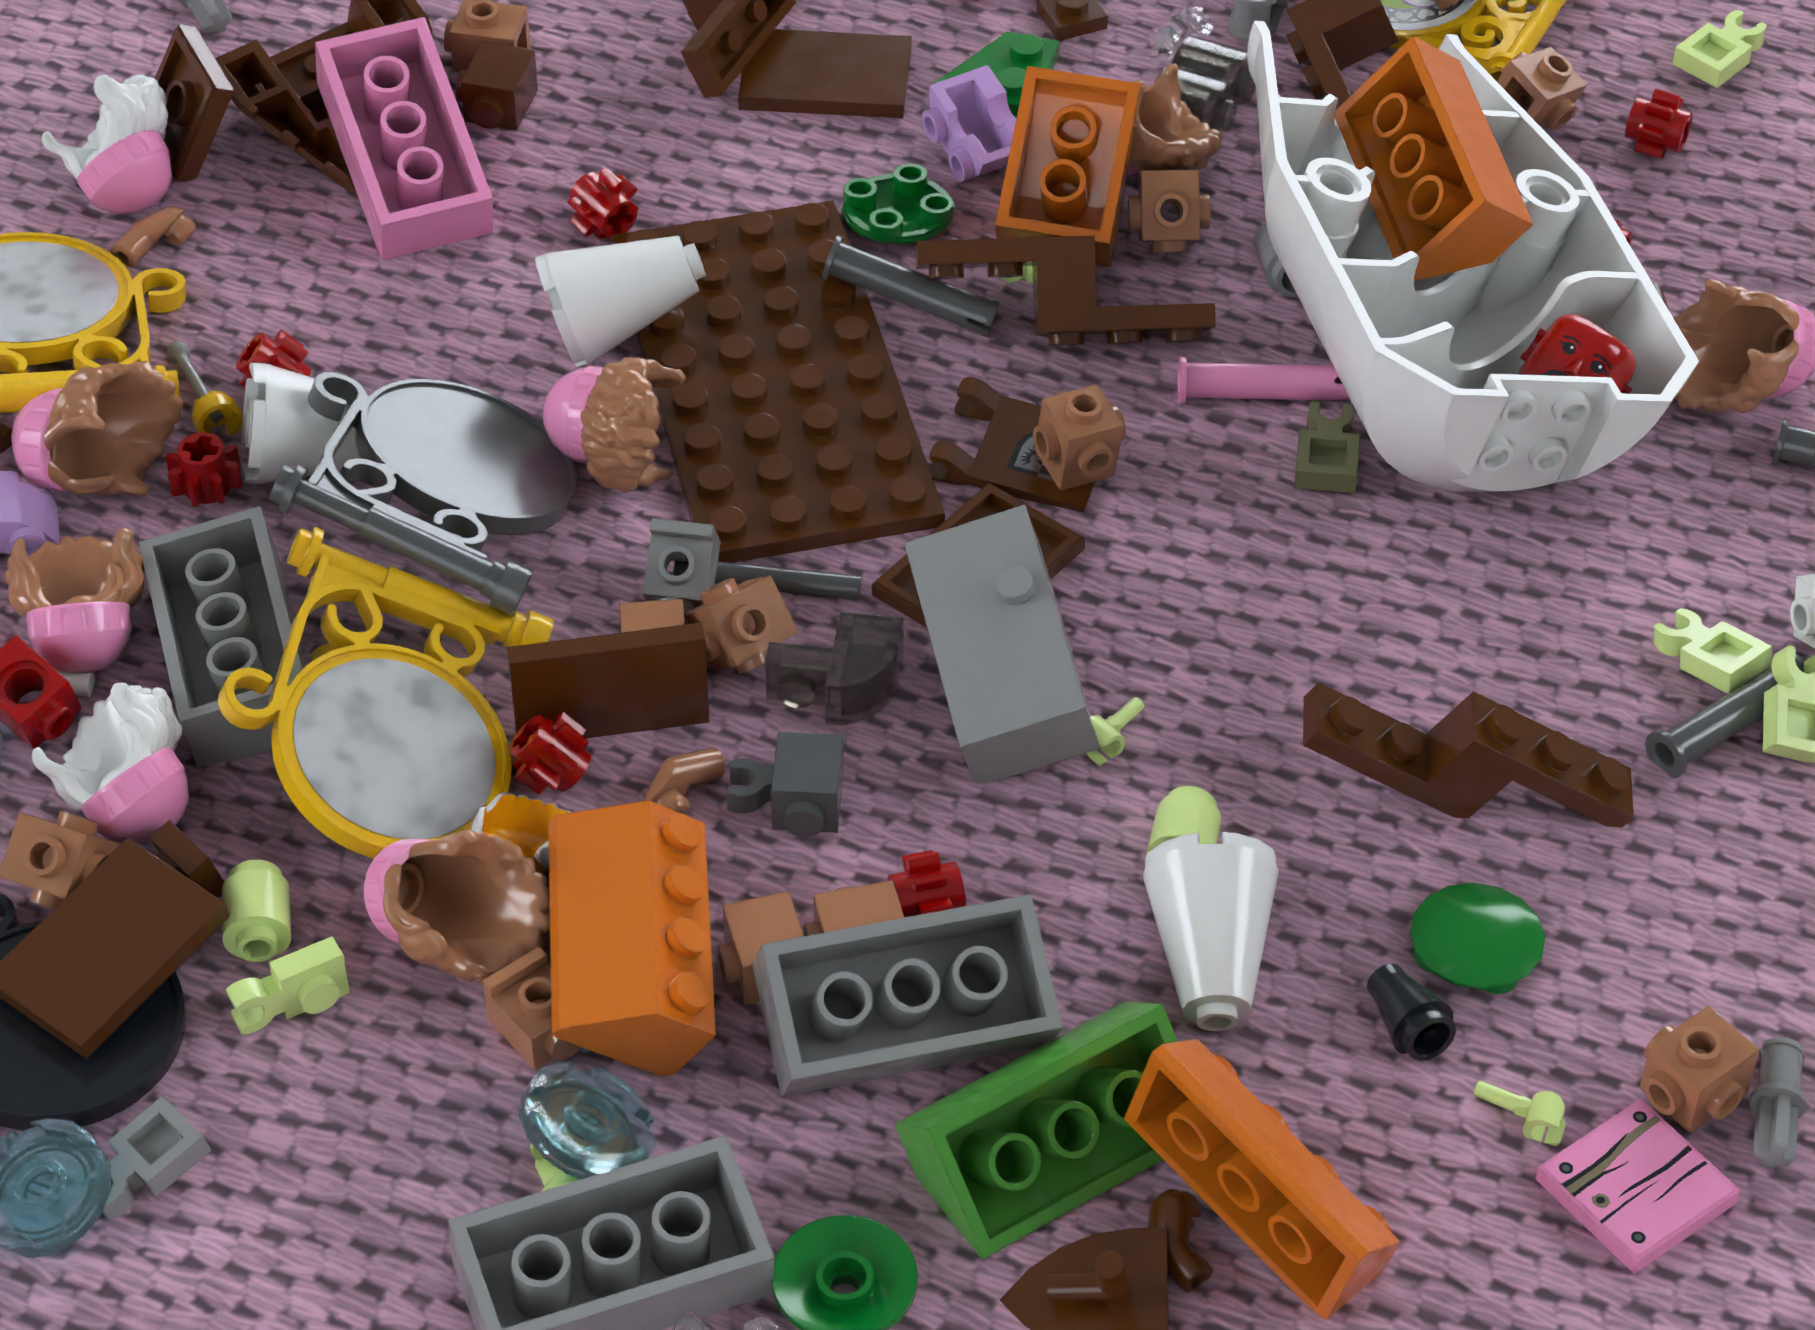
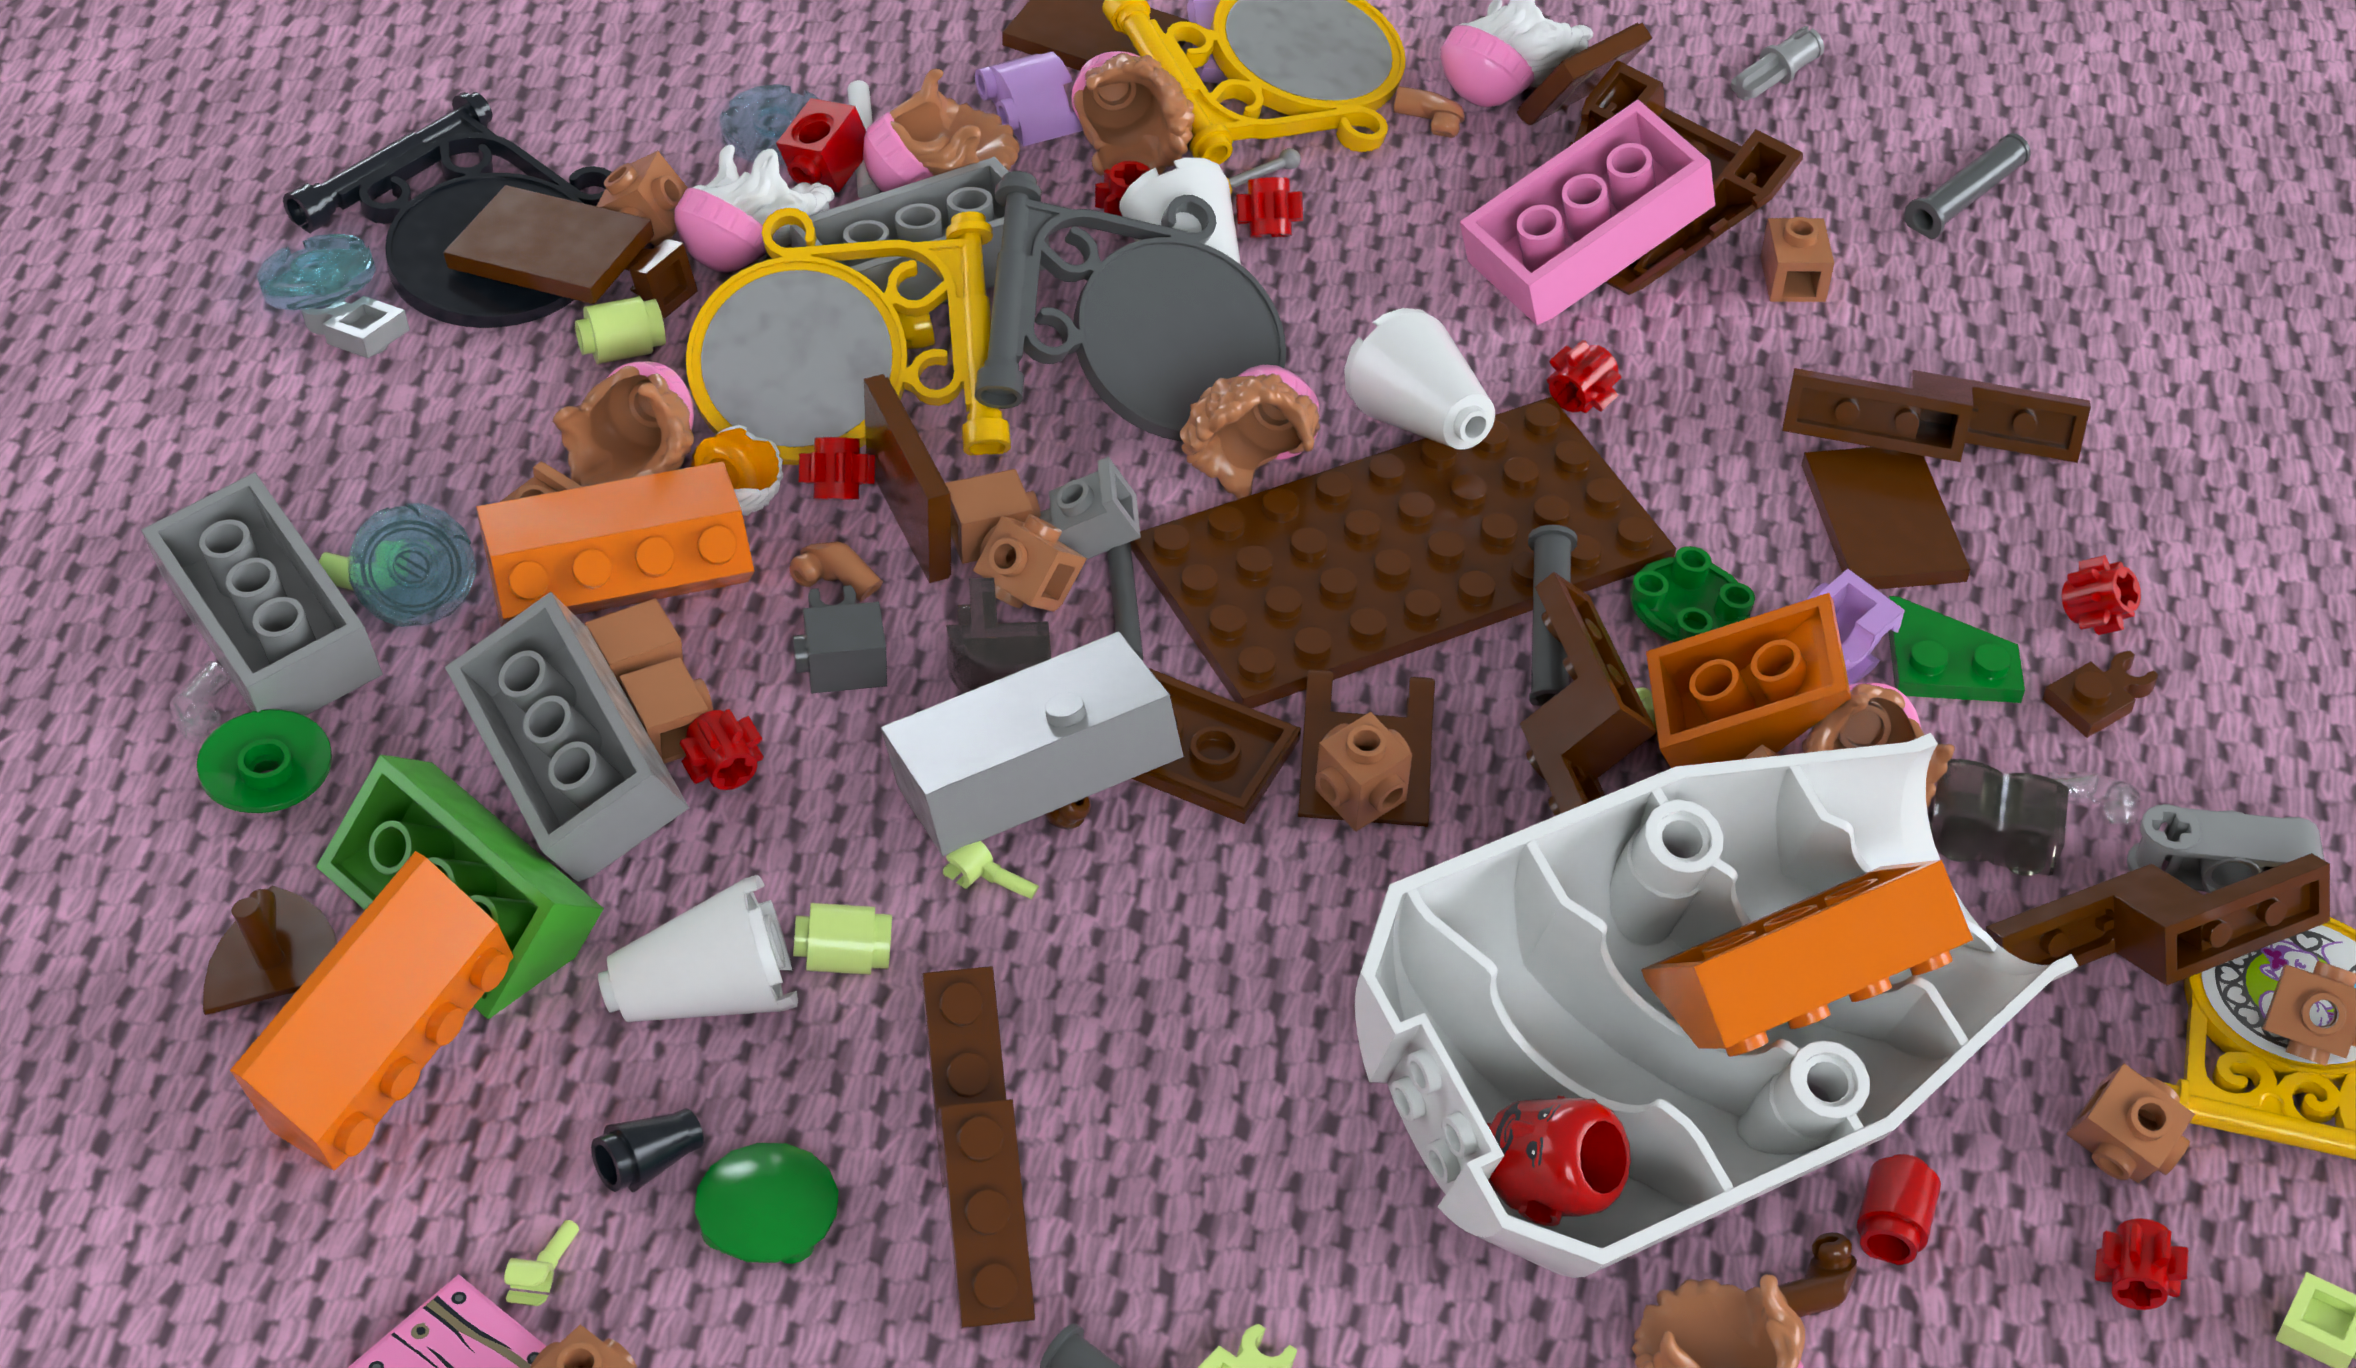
camera: 75 degrees right, 0 degrees up
yellowish green plate [226,936,350,1035] -> none
reddish brown brick [456,42,538,130] -> none

